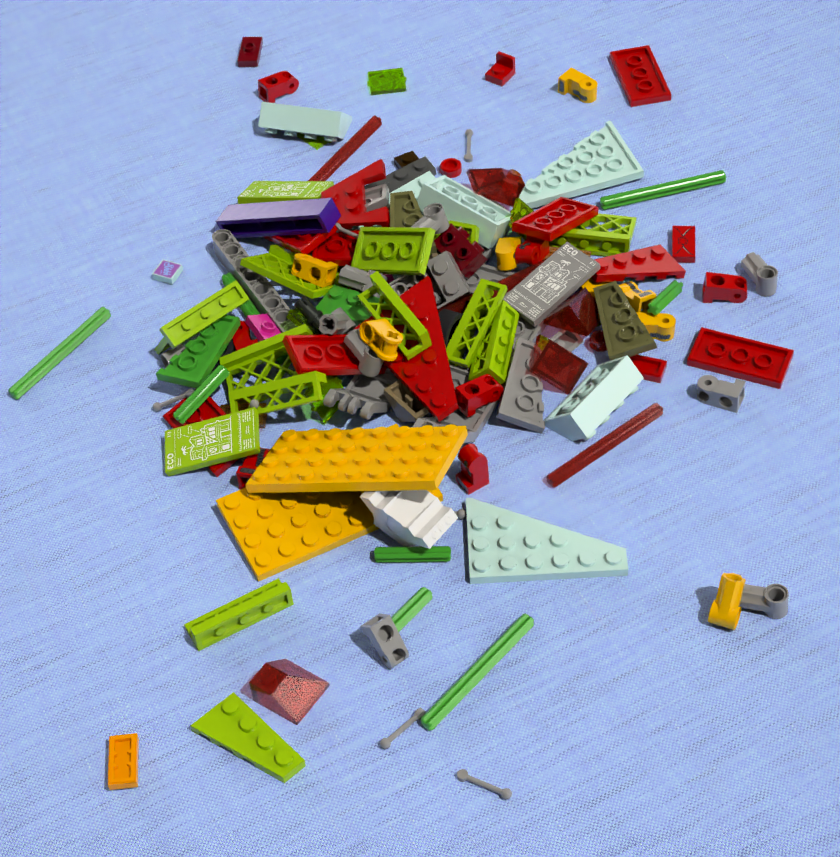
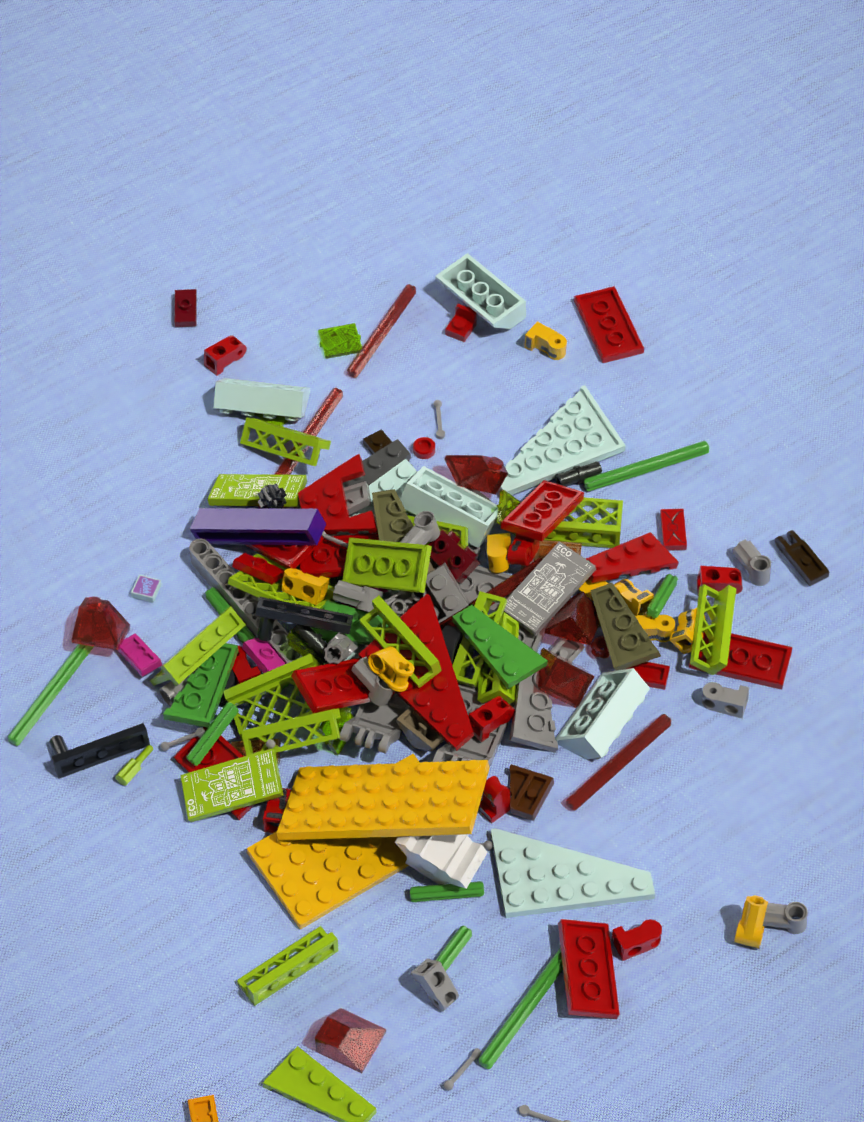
camera: 10 degrees left, 5 degrees up
none -> black piece [49,723,150,779]
none -> clear red slope [72,596,130,650]
none -> lime axle [115,745,153,786]
none -> dark pink plate [116,633,162,677]
none -> red plate [232,553,285,585]
none -> lime fence [240,417,331,466]
none -> black piece [255,597,353,641]
none -> black gear [258,483,287,509]
none -> clear red axle [347,284,416,378]
none -> light aqua slope [435,253,526,329]
none -> bright green wing [452,605,548,689]
none -> reddish brown wing [509,764,554,821]
none -> pearl dark grey pin [555,461,602,486]
none -> red tile [558,919,620,1019]
none -> red leg [611,919,662,961]
none -> yellow leg [669,608,706,654]
none -> lime fence [690,584,736,675]
none -> dark brown hinge [775,530,830,586]

